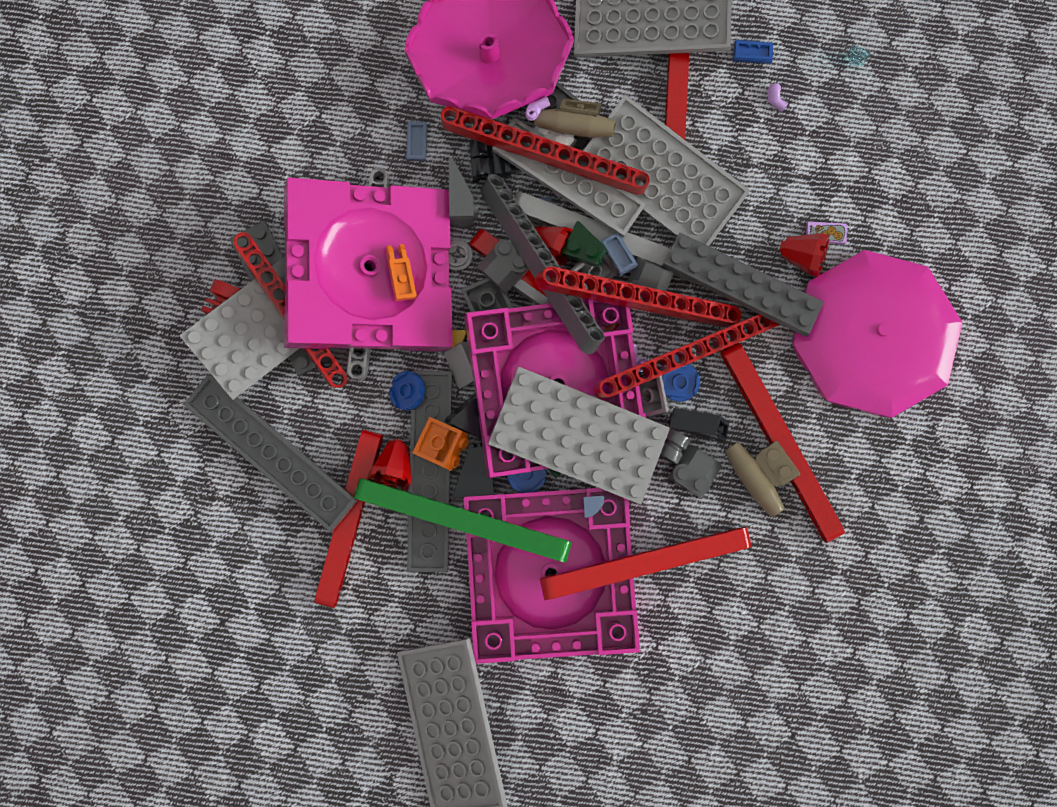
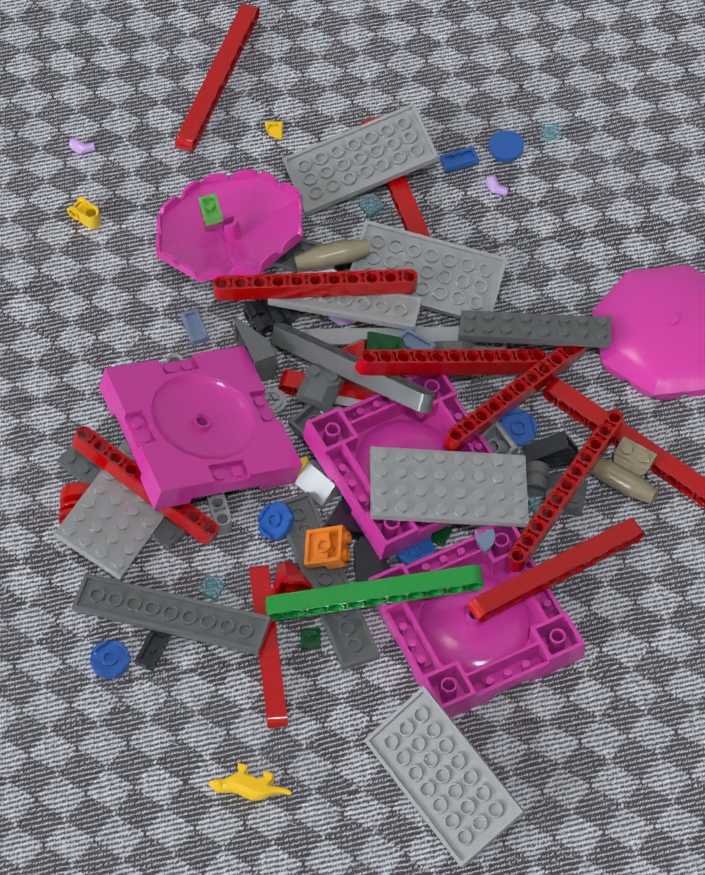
camera: 20 degrees left, 25 degrees down
orange hinge [386,244,417,301] -> none
lavender arm [525,96,550,121] -> none
red cone [779,233,829,277] -> none
tile [806,222,847,245] -> none
none -> blue tile [90,640,130,679]
none -> black plate [134,630,171,671]
none -> bright green plate [198,193,223,226]
none -> clear light blue plate [198,574,226,601]
none -> yellow animal [209,763,292,801]
none -> dark green tile [300,628,321,650]
none -> clear light blue plate [359,193,384,218]
none -> blue tile [489,130,524,162]
none -> red beam [507,409,623,572]
none -> clear light blue plate [528,496,546,518]

